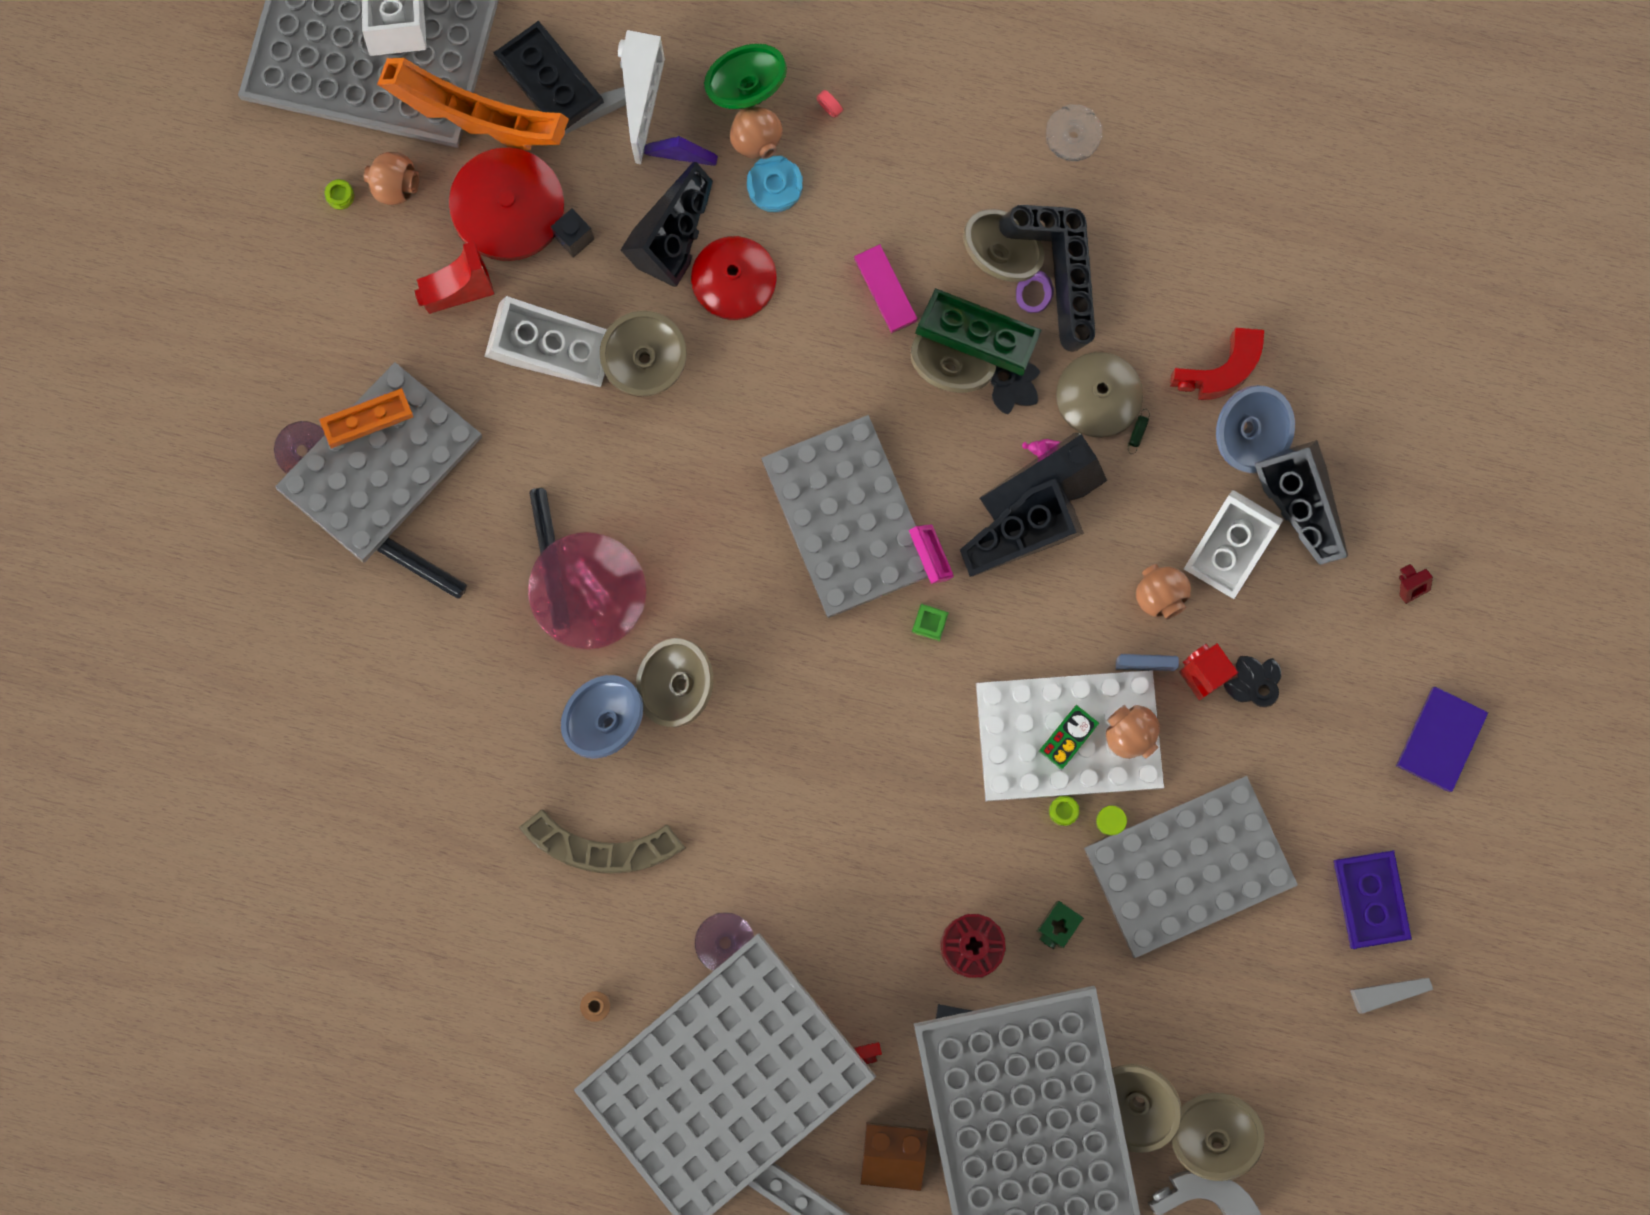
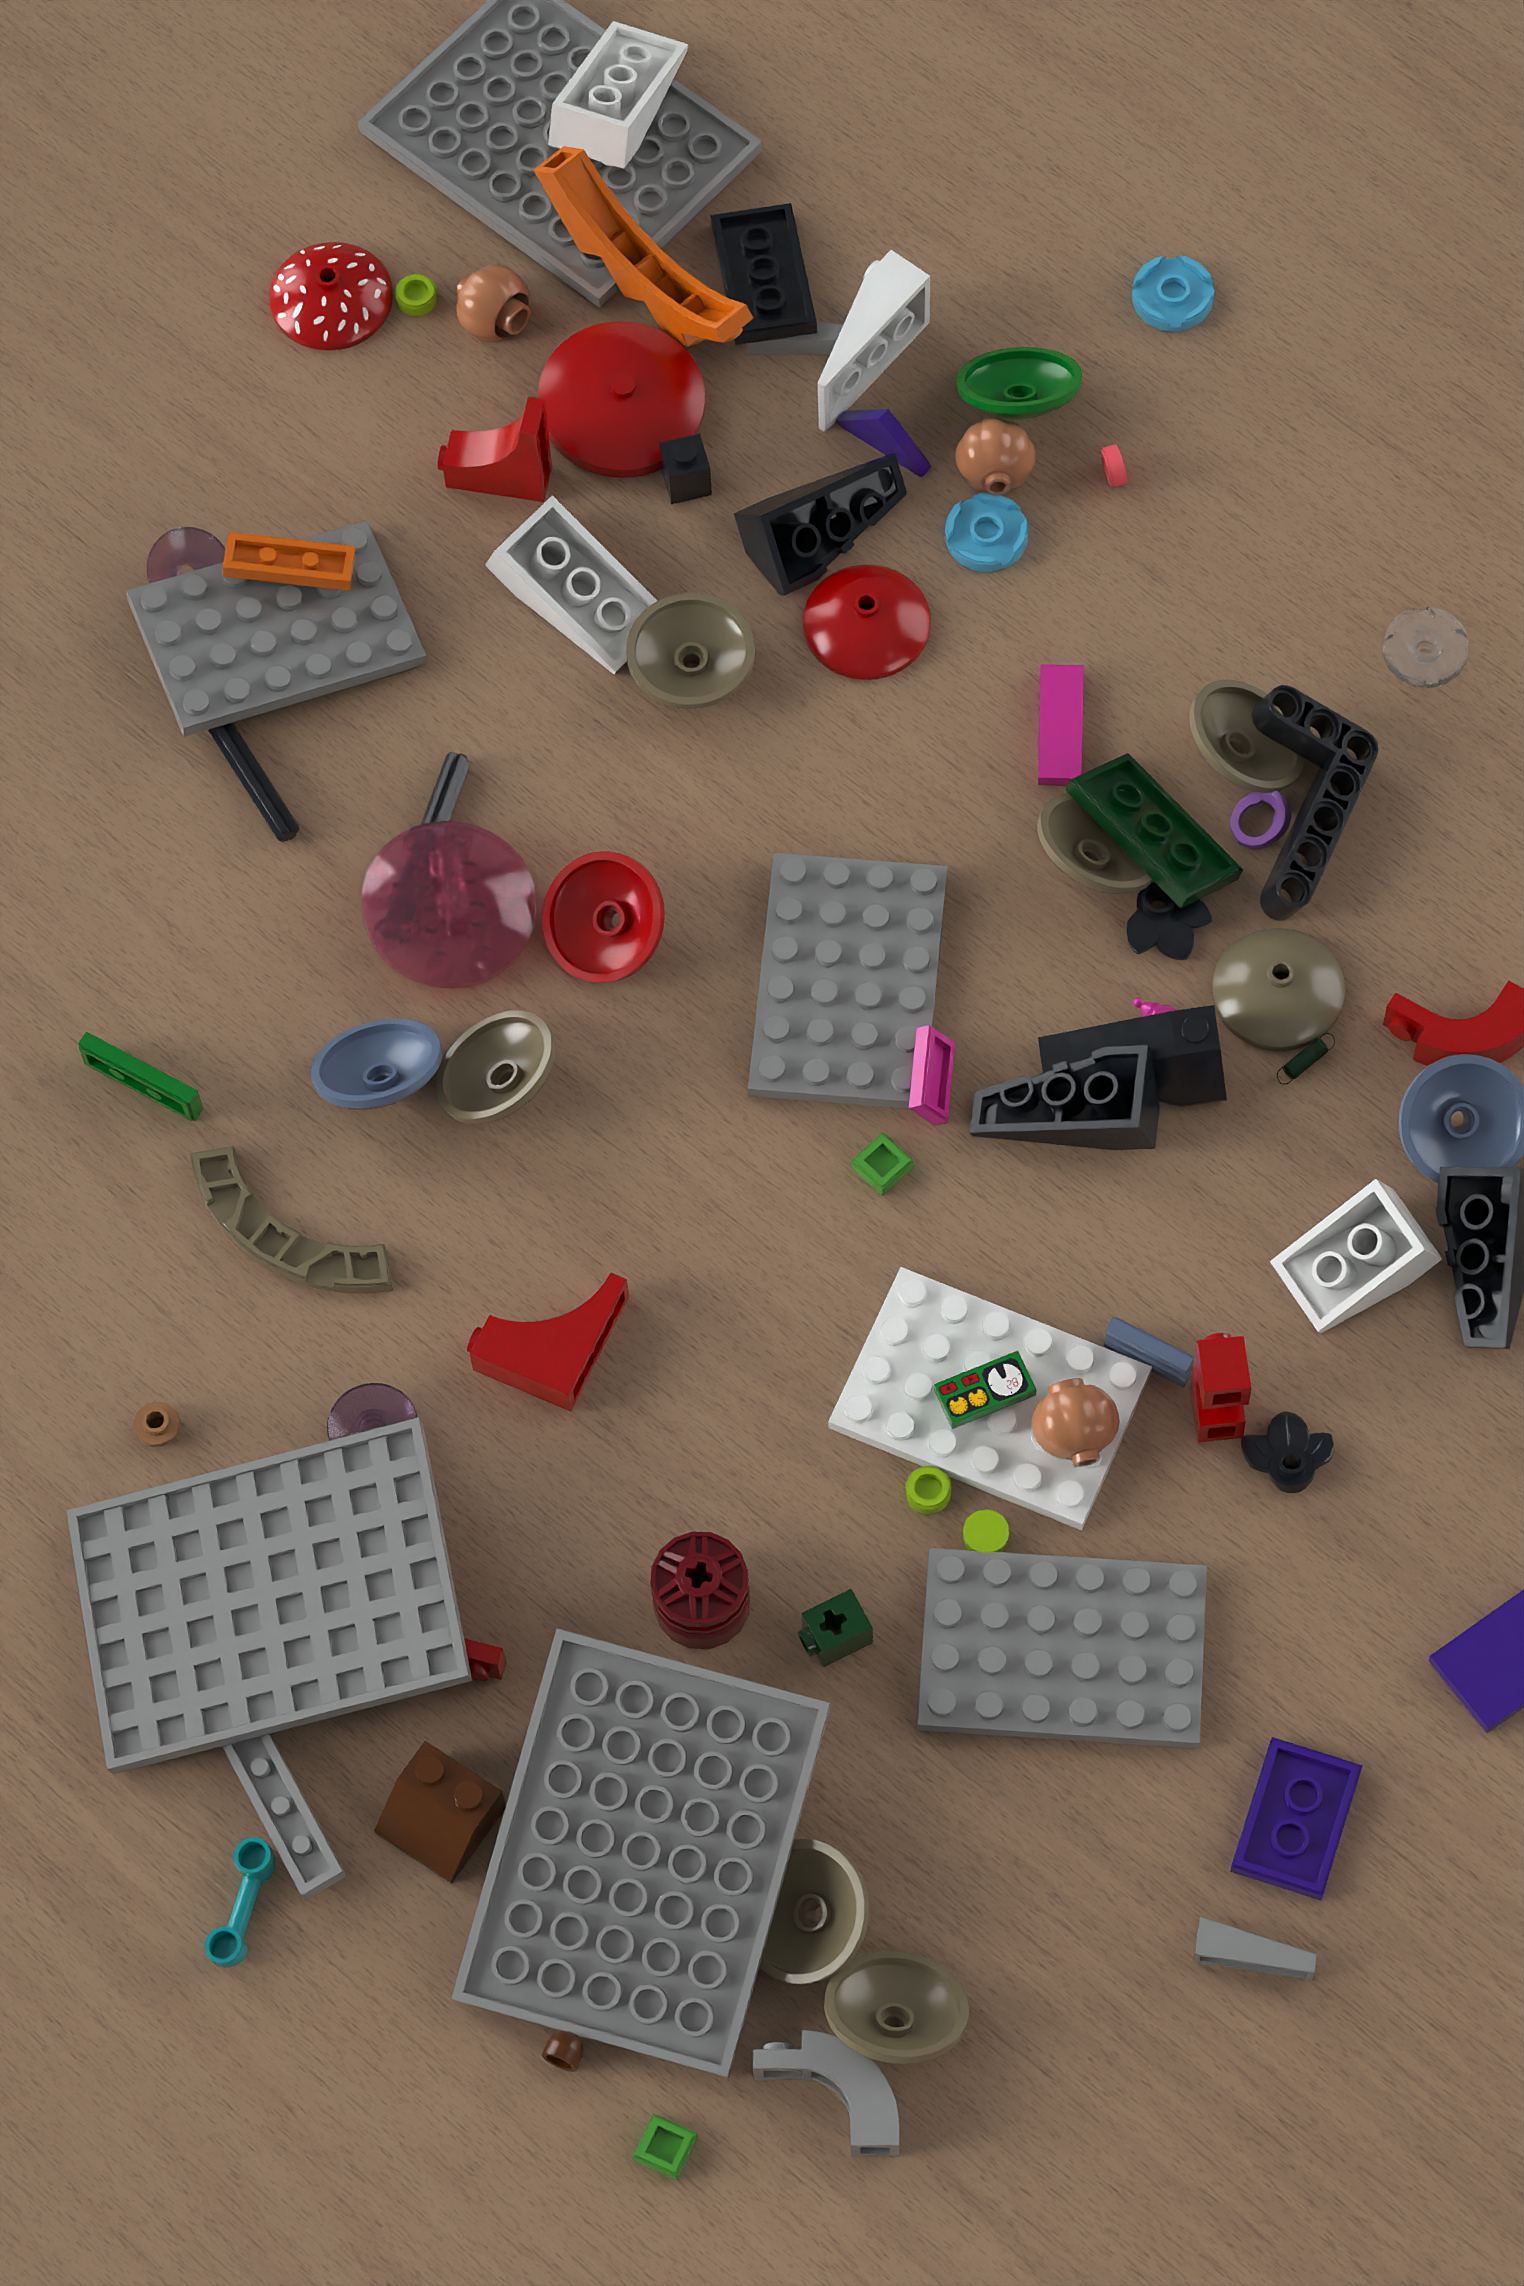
camera: 30 degrees right, 15 degrees down
nougat plant [1136,564,1191,619] -> none
none -> green tile [78,1032,203,1121]
none -> red dish [269,242,393,350]
none -> red arch [467,1272,629,1411]
none -> red dish [542,851,665,983]

